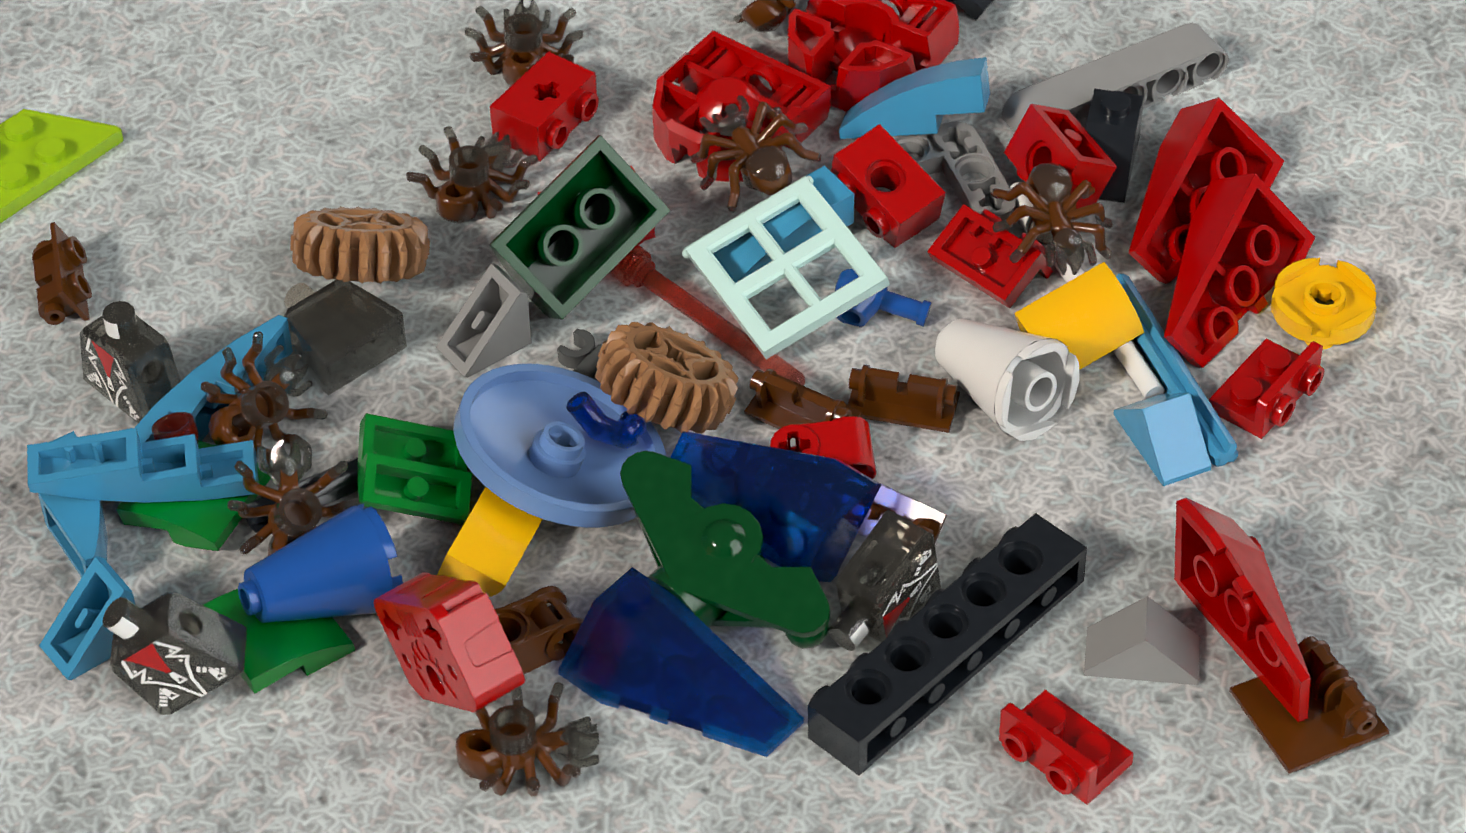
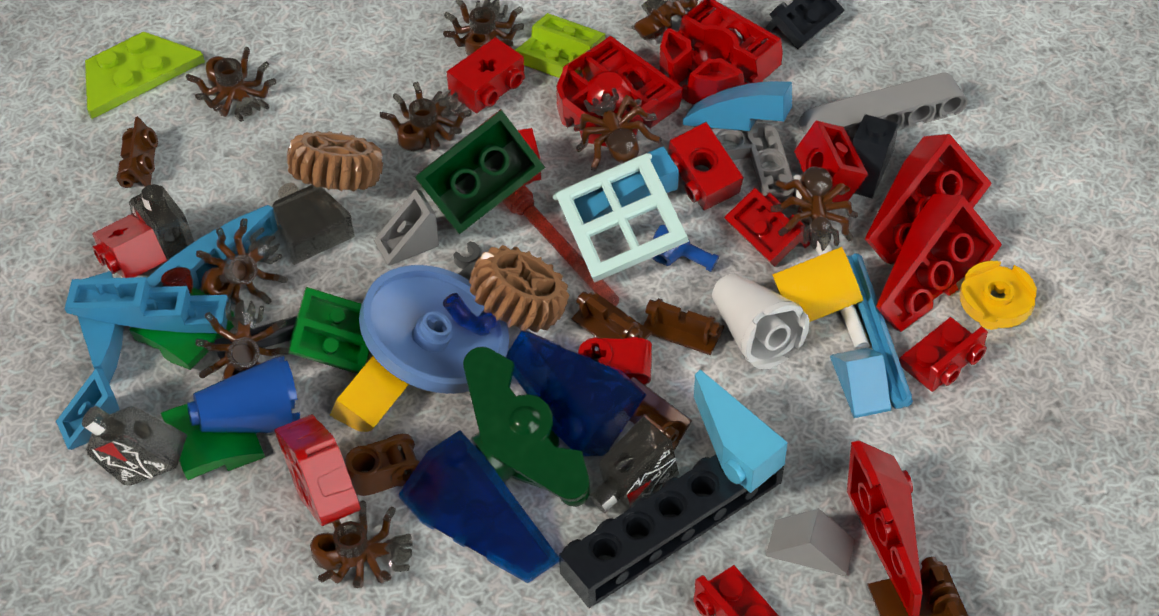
camera: 10 degrees right, 5 degrees up
none -> red brick [92,214,167,278]
none -> animal [186,47,276,122]
none -> lime slope [515,13,605,78]
none -> medium azure slope [694,370,788,493]

